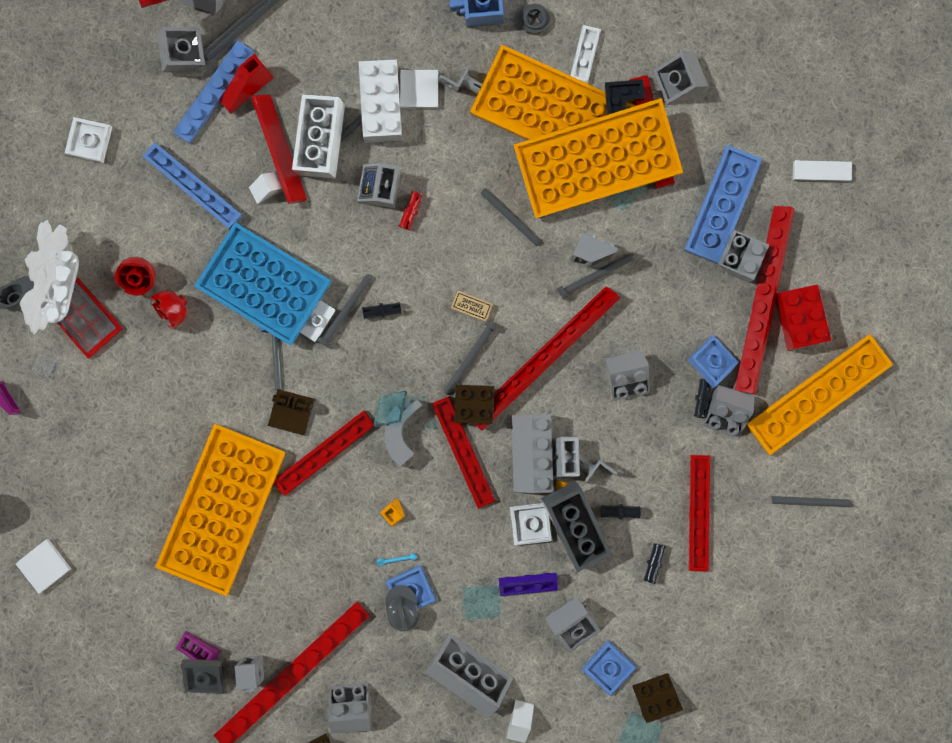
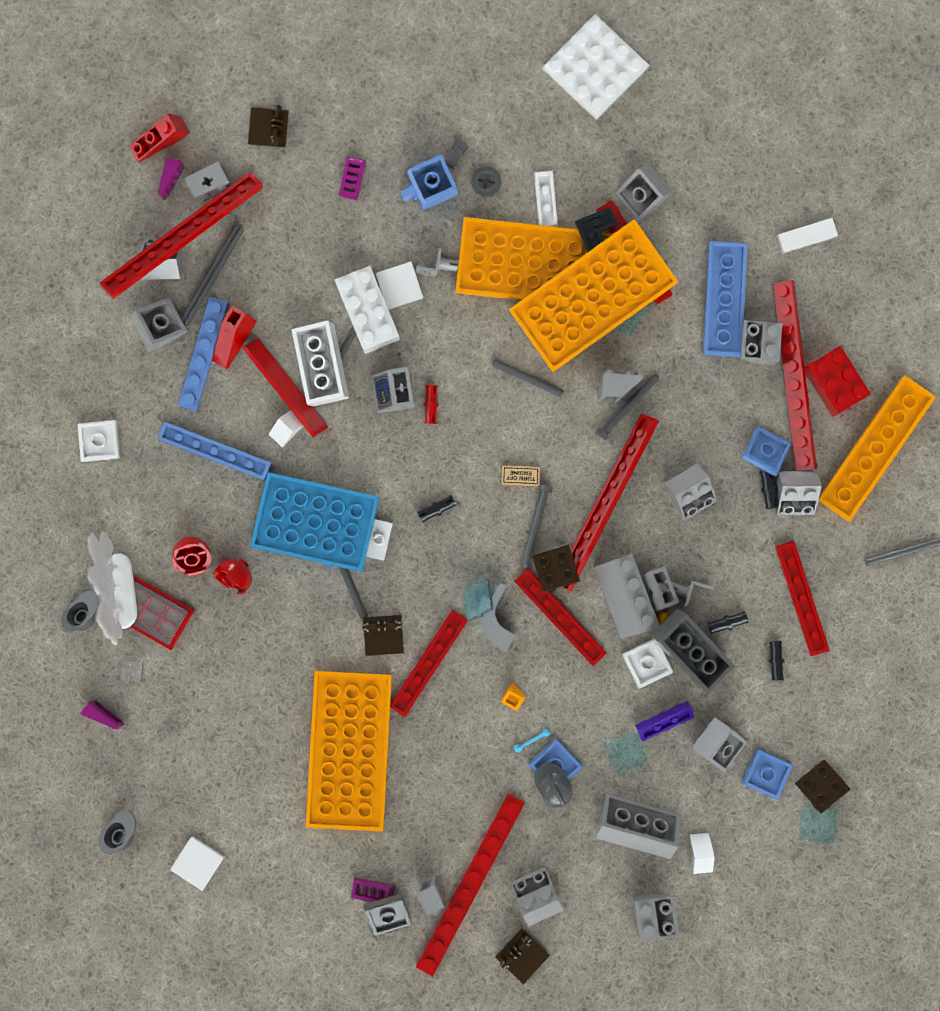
camera: 25 degrees left, 0 degrees up
dark grey bar [317,274,372,348] -> none

